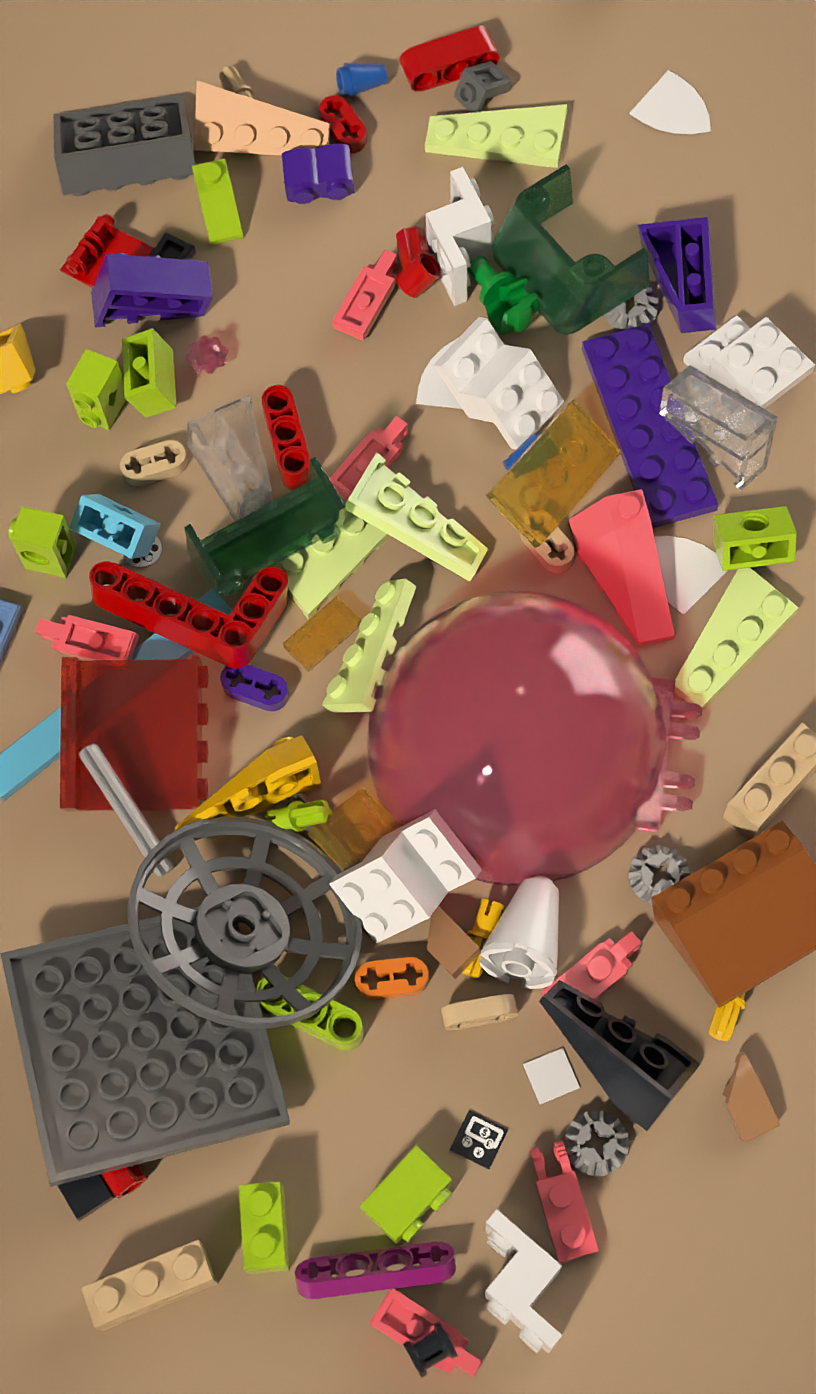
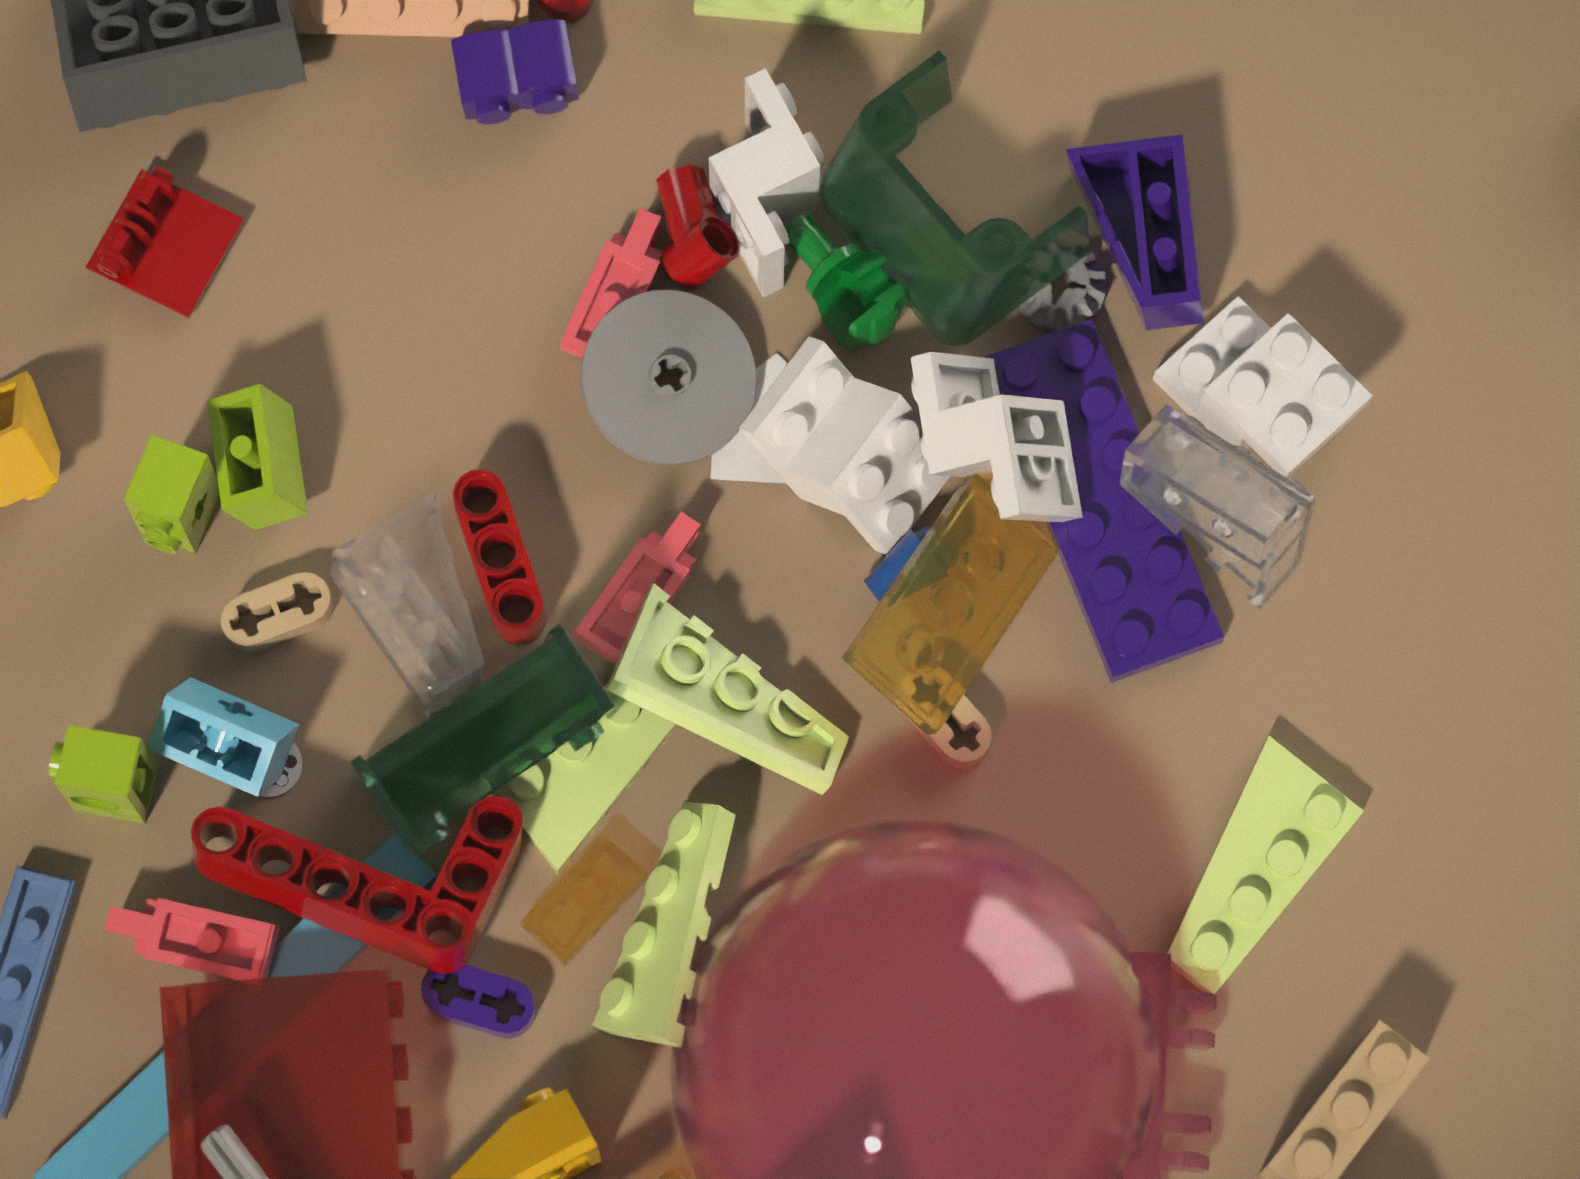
camera: 10 degrees left, 5 degrees up
dark purple wedge [91,253,213,328] -> none
black tile [149,232,196,260] -> none
clear pink plant [186,336,228,374] -> none
lime slope [192,158,244,245] -> none
coral wedge [569,489,675,646] -> none
white sticker [654,536,728,615] -> none
lime brick [713,506,797,571] -> none
none -> light grey piece [580,290,757,466]
none -> white bracket [911,352,1083,522]

